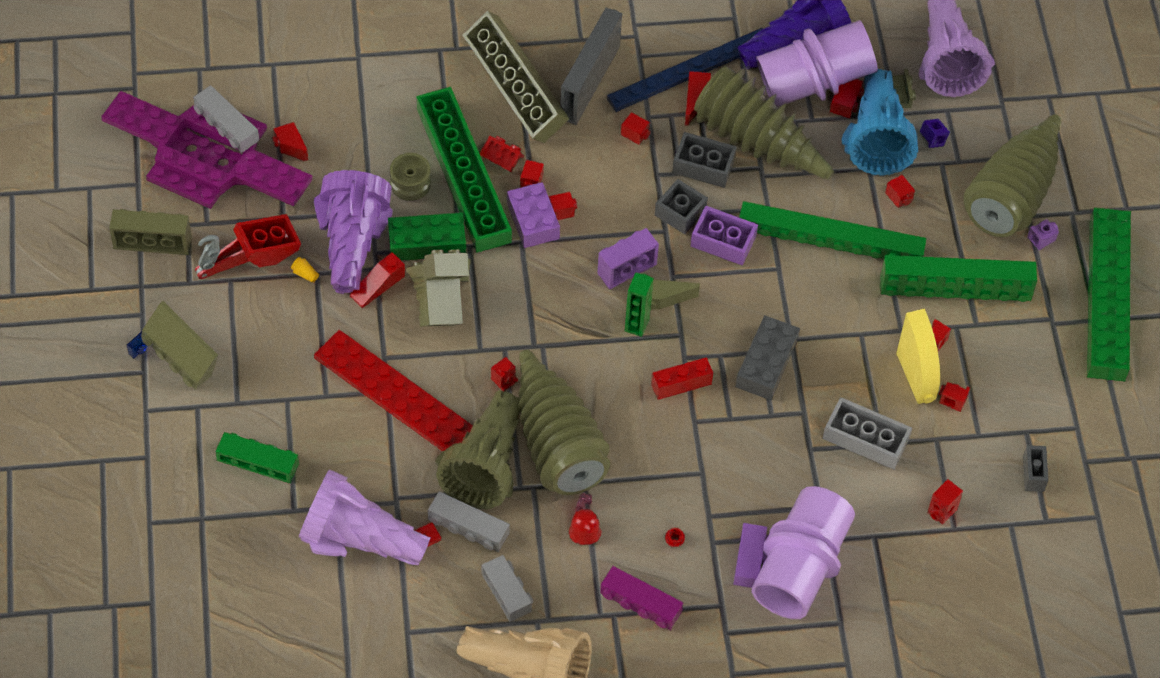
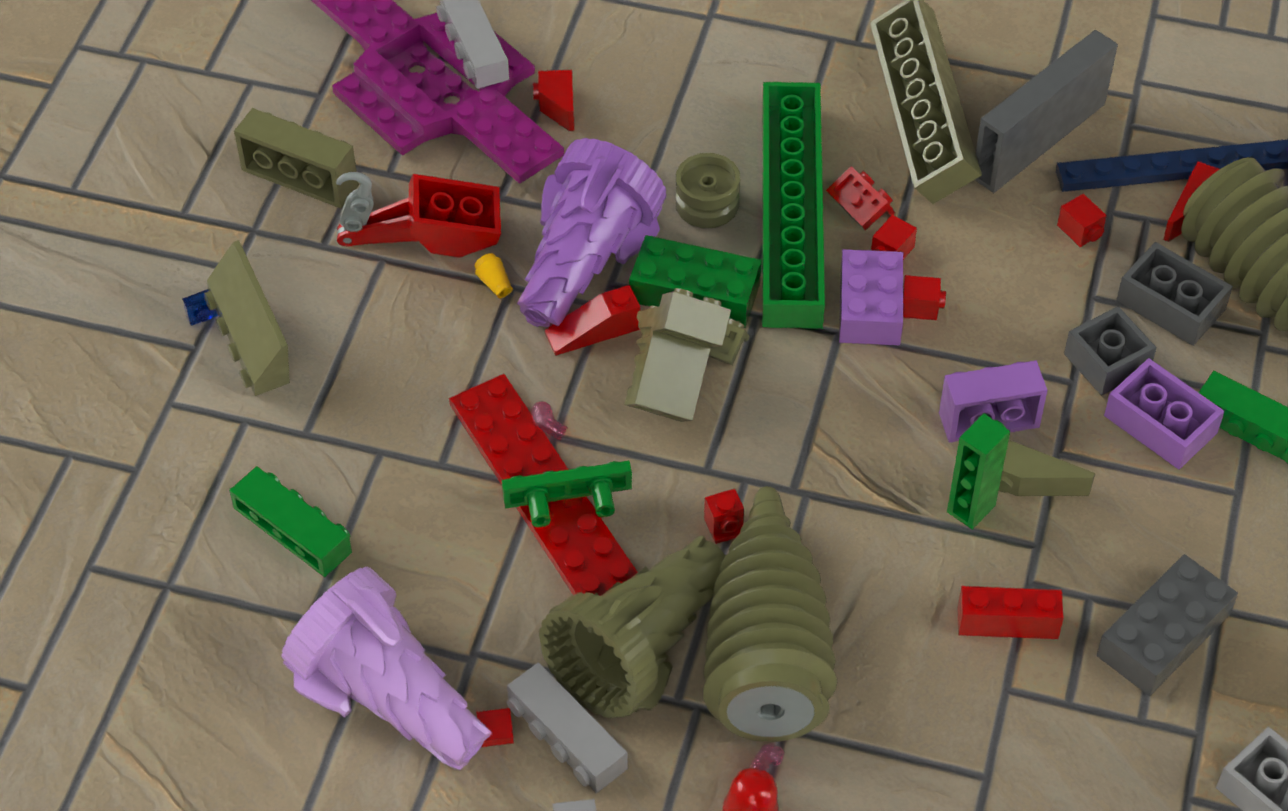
camera: 25 degrees right, 5 degrees down
none -> green plate [502,460,632,527]
none -> clear pink arm [532,401,568,441]

